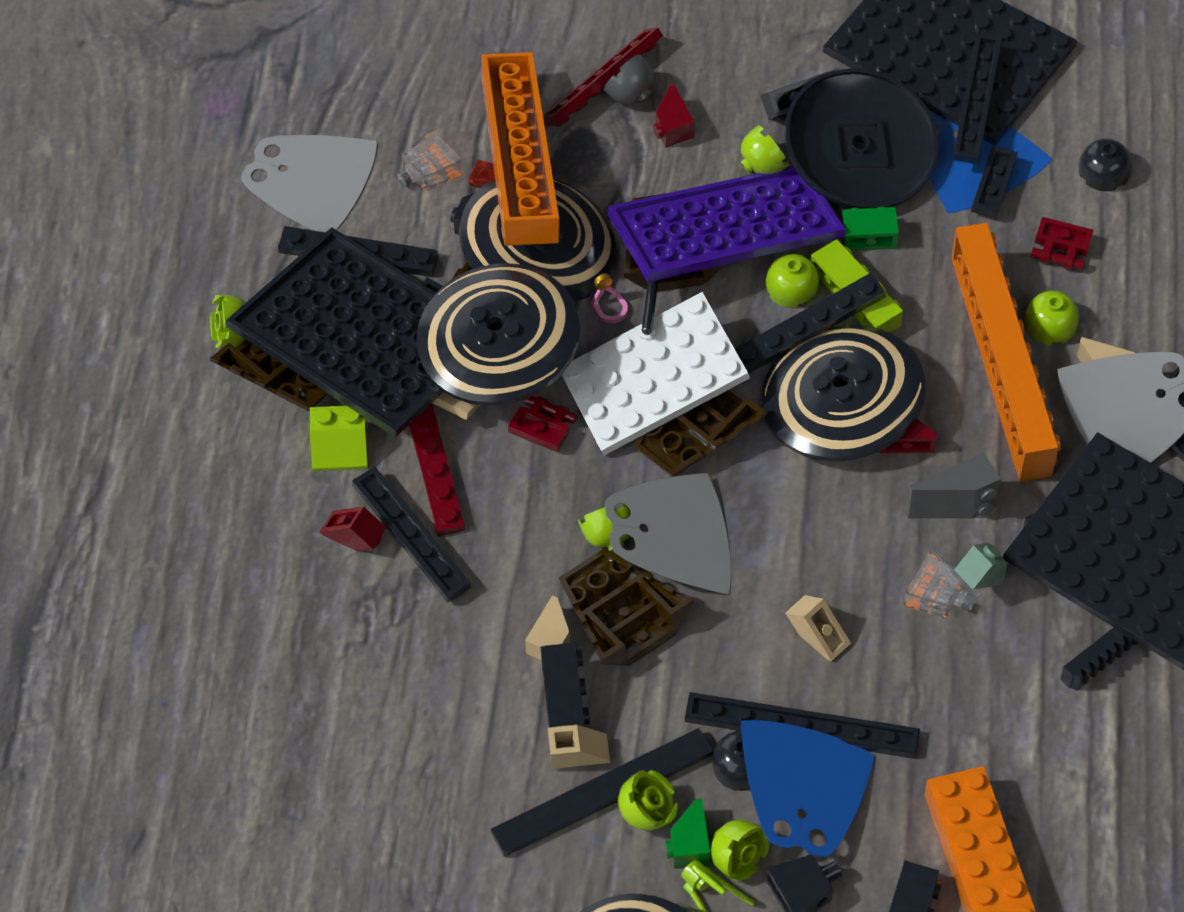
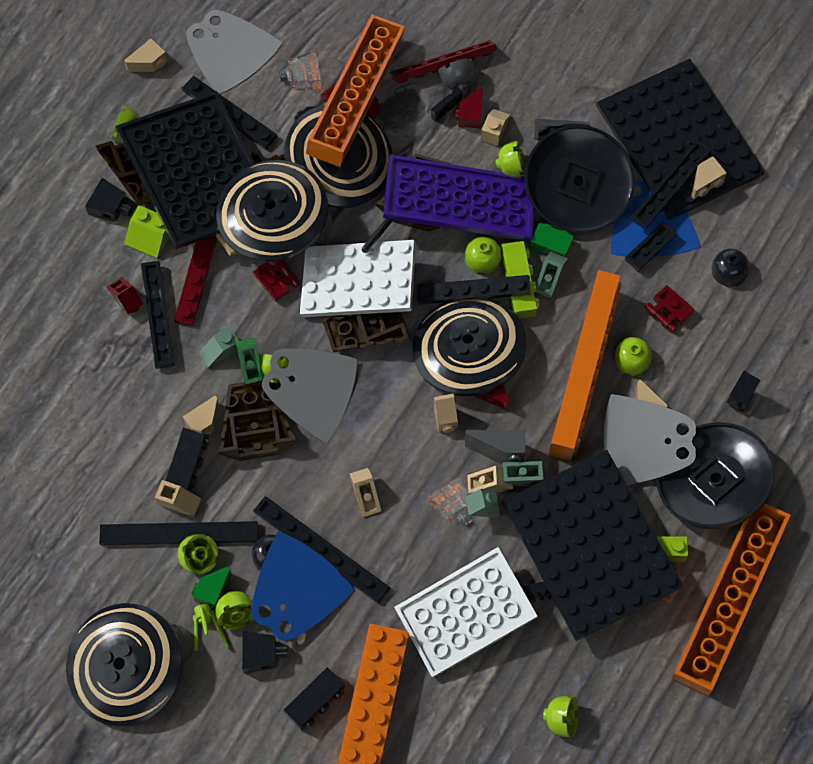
camera: 25 degrees right, 10 degrees up
bright pink piece [591,274,628,324] -> none
none -> black torso [85,178,133,222]
none -> tan slope [124,39,167,72]
none -> sand green slope [199,327,239,369]
none -> green brick [235,338,264,384]
none -> white plate [394,547,538,678]
none -> black tile [431,87,462,122]
none -> tan slope [434,394,458,433]
none -> tan slope [467,466,513,494]
none -> tan slope [481,109,510,146]
none -> sand green slope [503,461,543,488]
none -> sand green slope [536,252,568,298]
none -> tan slope [691,157,726,199]

